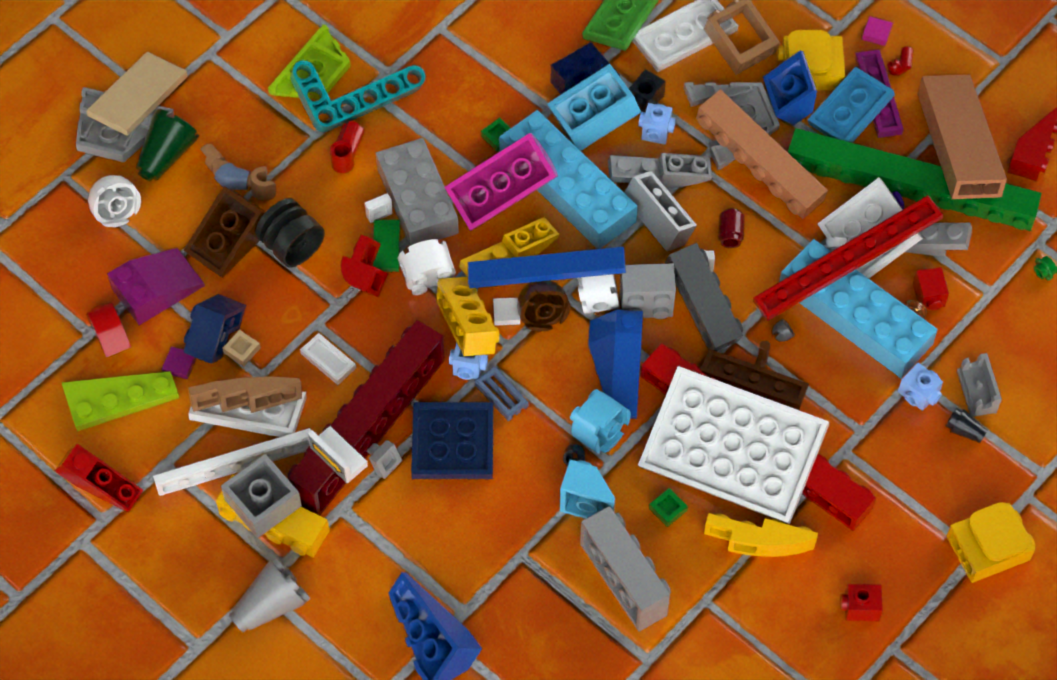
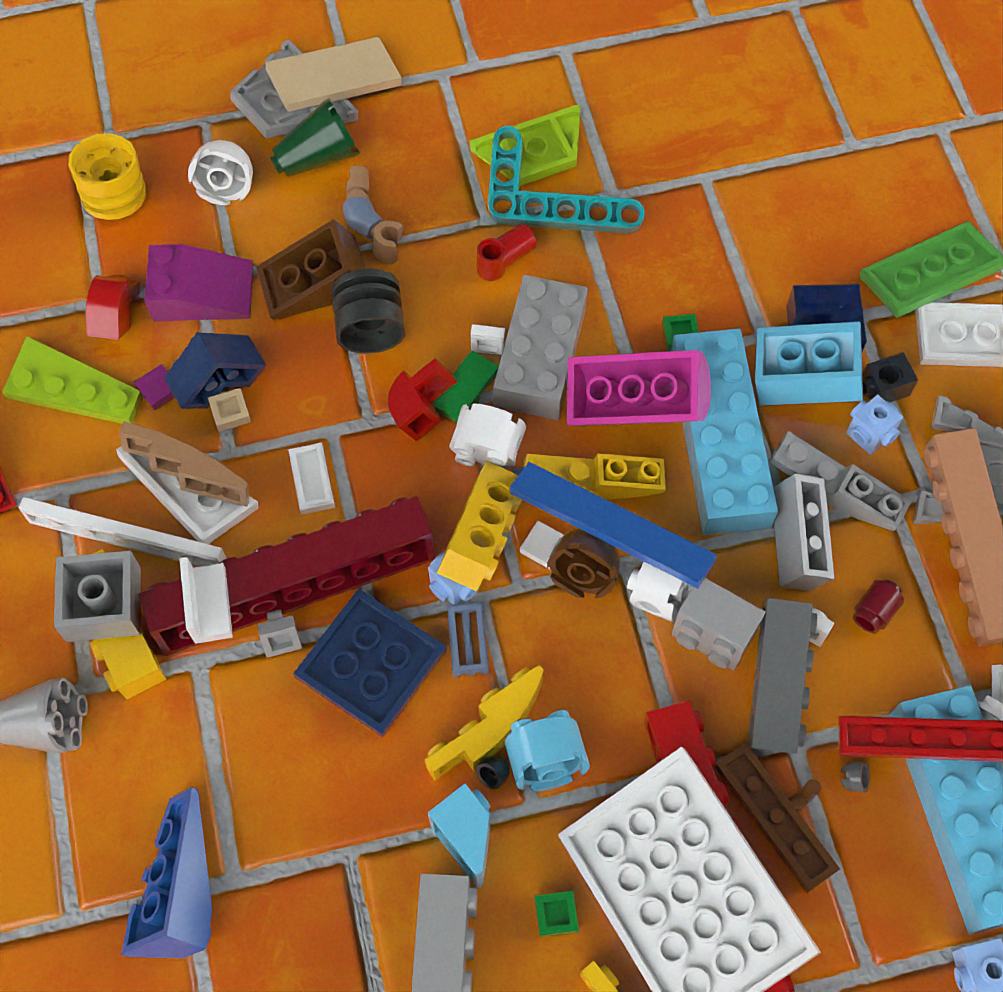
camera: 35 degrees right, 5 degrees up
blue wedge [588,310,643,419] -> none
none -> yellow wheel [68,133,146,220]
none -> yellow slope [425,665,544,781]

